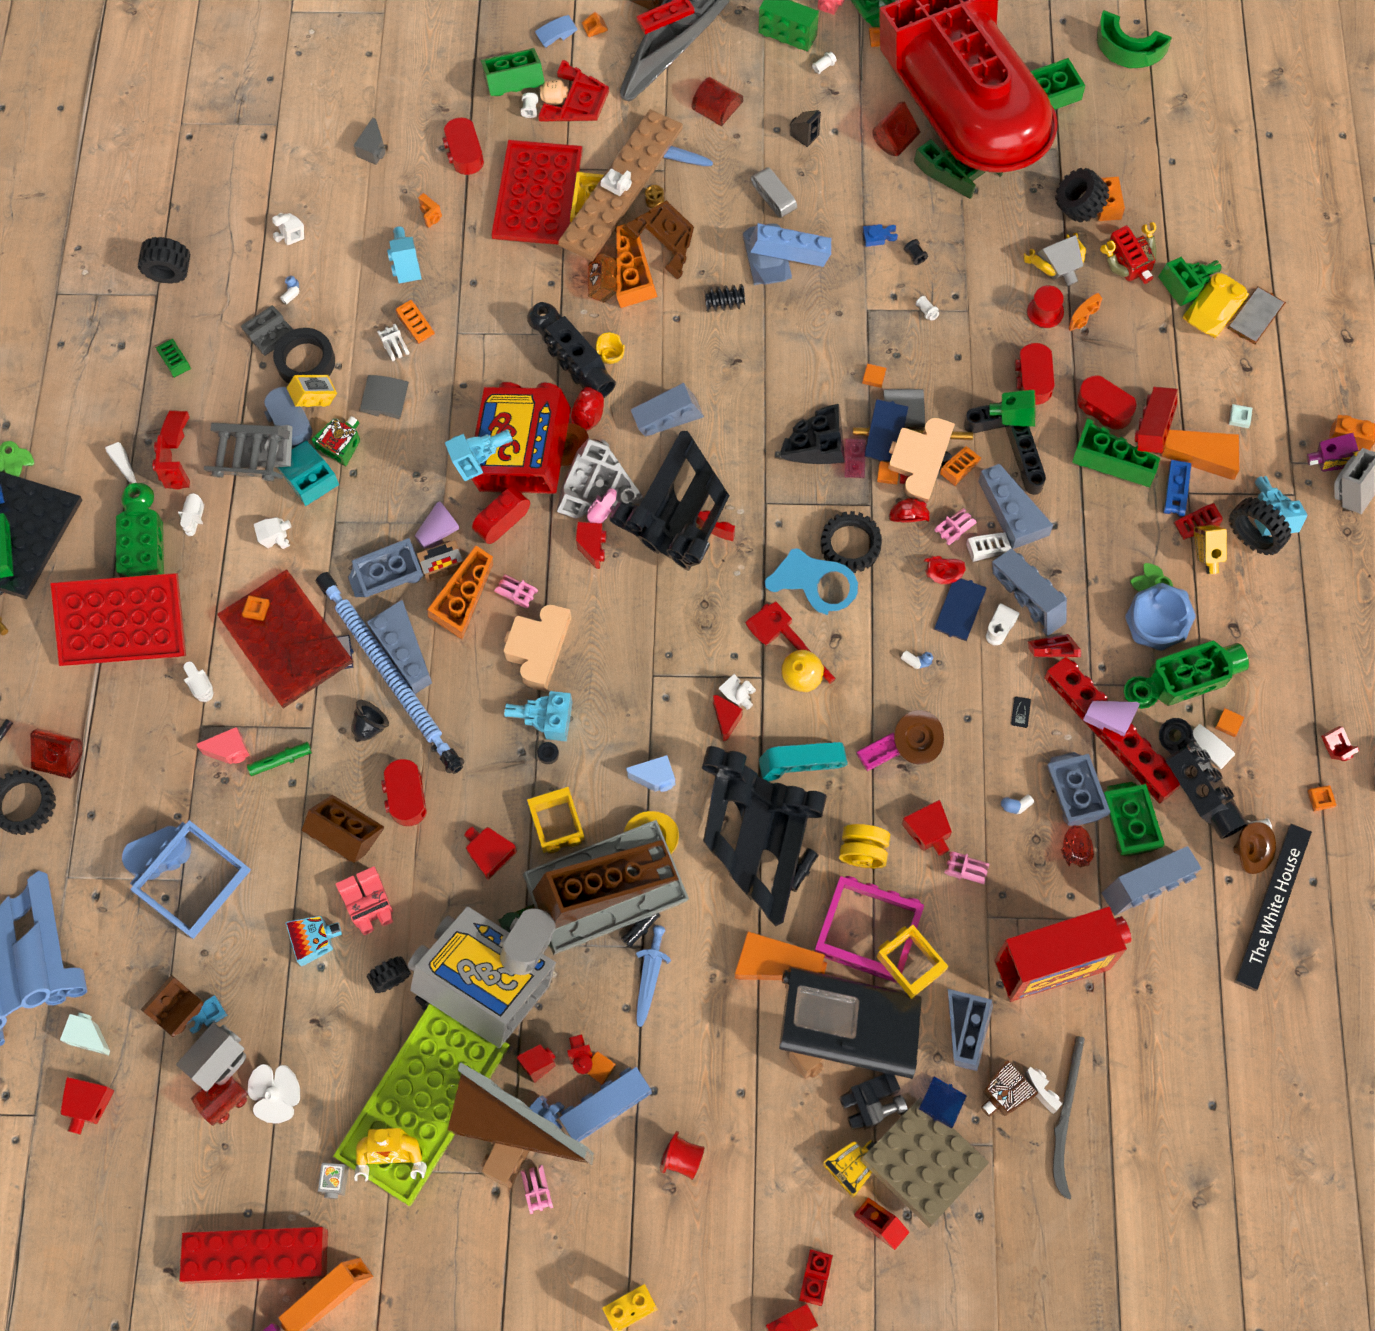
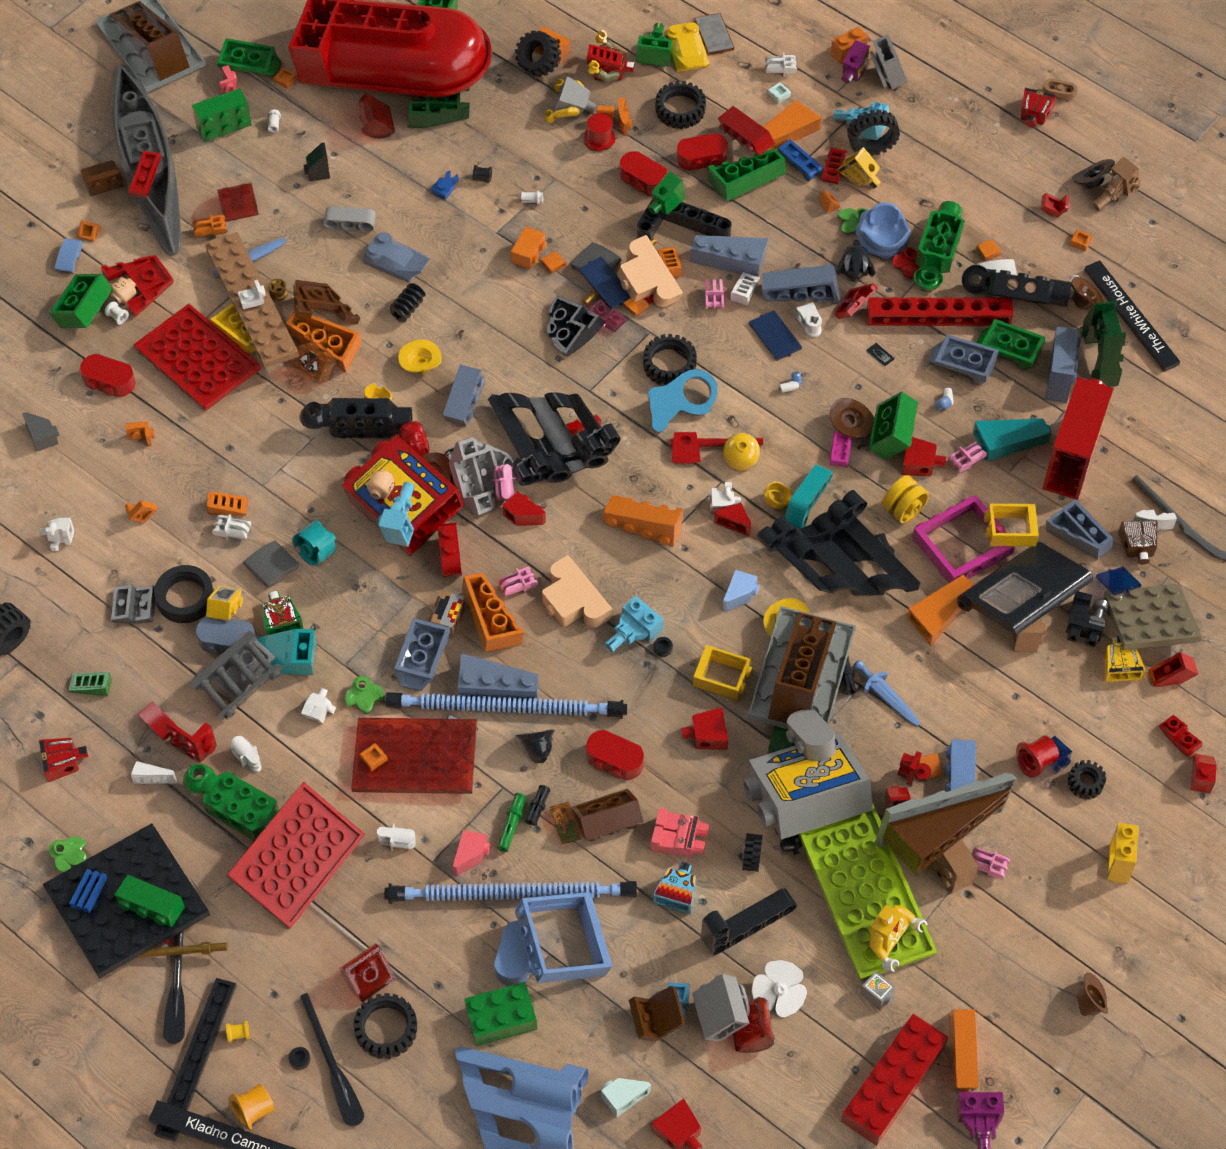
camera: 55 degrees left, 10 degrees down
white arm [280,276,299,305] -> none
medium azure brick [387,227,422,284] -> none
lavender slope [414,501,459,549] -> none
medium blue brick [750,223,831,267] -> none
red hat [889,498,930,523] -> none
red hat [924,556,966,584] -> none
clear red hat [1060,825,1094,868] -> none
lavender slope [1083,701,1140,736] -> none
none -> red torso [39,737,89,782]
none -> orange bracket [125,500,157,523]
none -> orange arm [192,214,227,238]
none -> teal brick [292,520,336,566]
none -> bright green plate [345,676,385,714]
none -> light nougat head [367,470,395,499]
none -> light blue hose [384,881,637,904]
none -> yellow hat [398,339,442,375]
none -> green brick [464,982,537,1046]
none -> orange brick [511,226,547,269]
none -> black pin [525,785,551,826]
none -> clear orange tile [550,801,581,845]
none -> orange tile [597,105,615,122]
none -> orange wedge [603,495,683,547]
none -> black tyre [655,81,706,129]
none -> black beam [701,888,797,956]
none -> yellow hair [764,481,792,510]
none -> white arm [765,52,797,77]
none -> orange slope [818,190,841,213]
none -> black piece [836,240,876,282]
none -> green brick [869,391,918,460]
none -> red plate [892,247,920,279]
none -> teal slope [973,418,1052,461]
none -> clear blue bracket [1051,736,1073,772]
none -> black tyre [1068,760,1106,799]
none -> dark green wedge [1080,301,1126,387]

